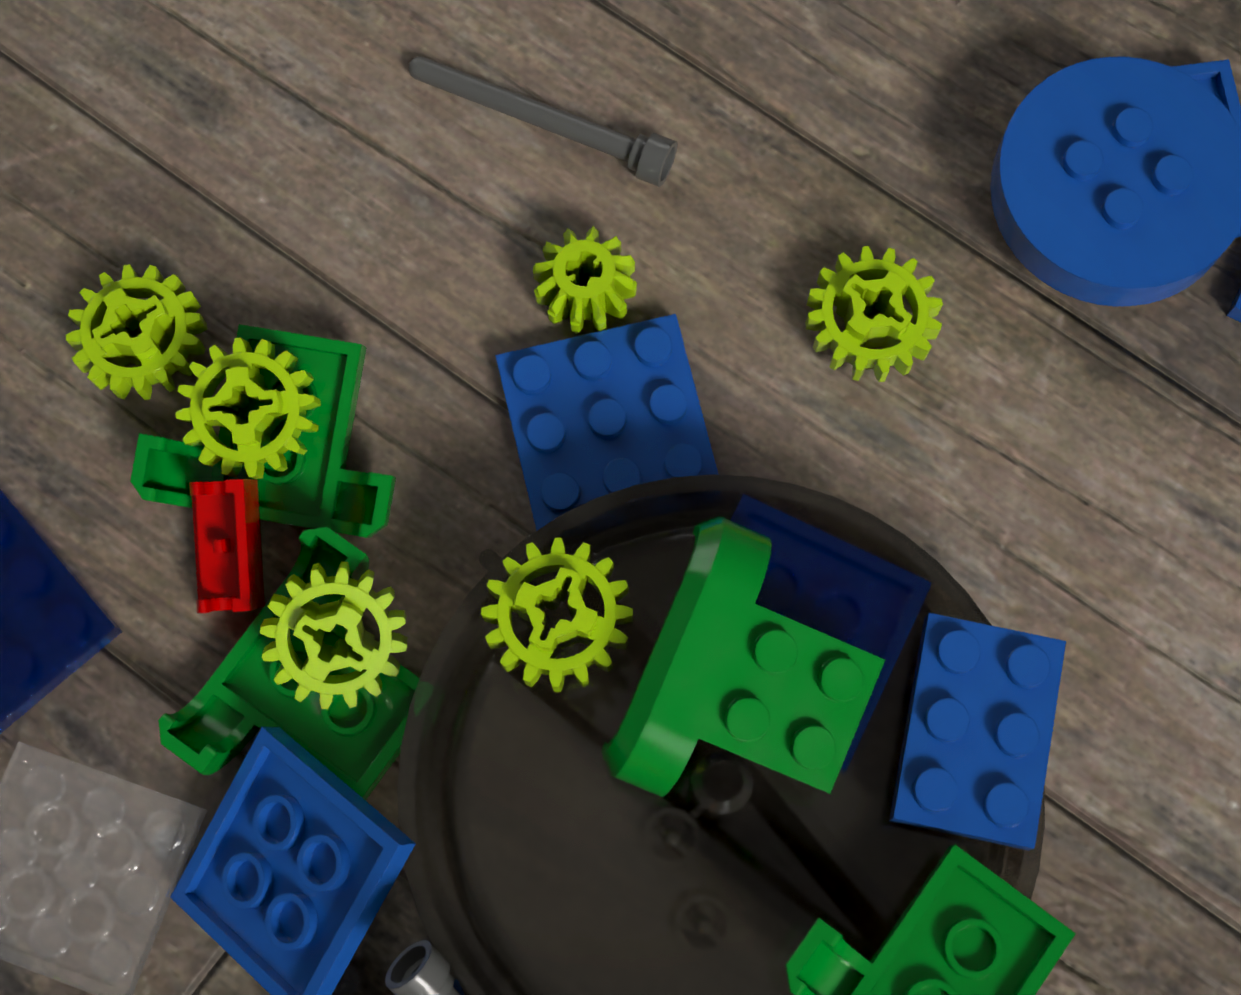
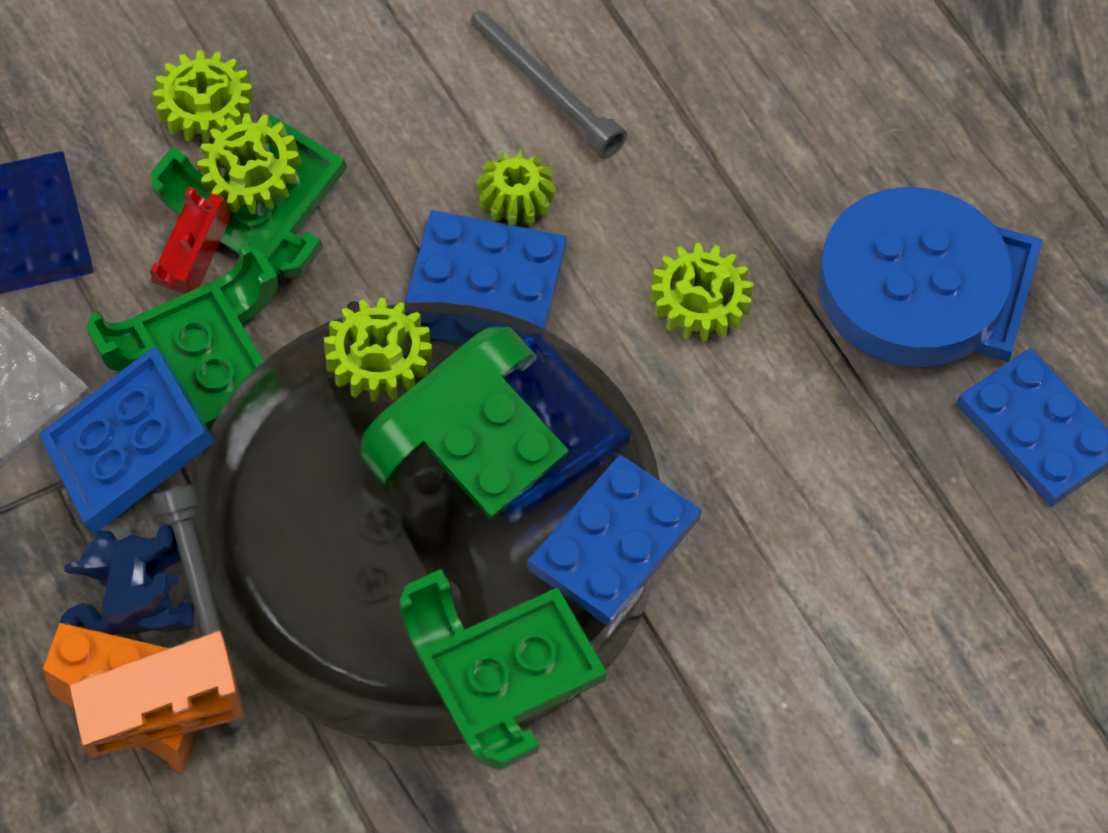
camera: 20 degrees right, 15 degrees down
lime gear [260,561,408,710] -> none

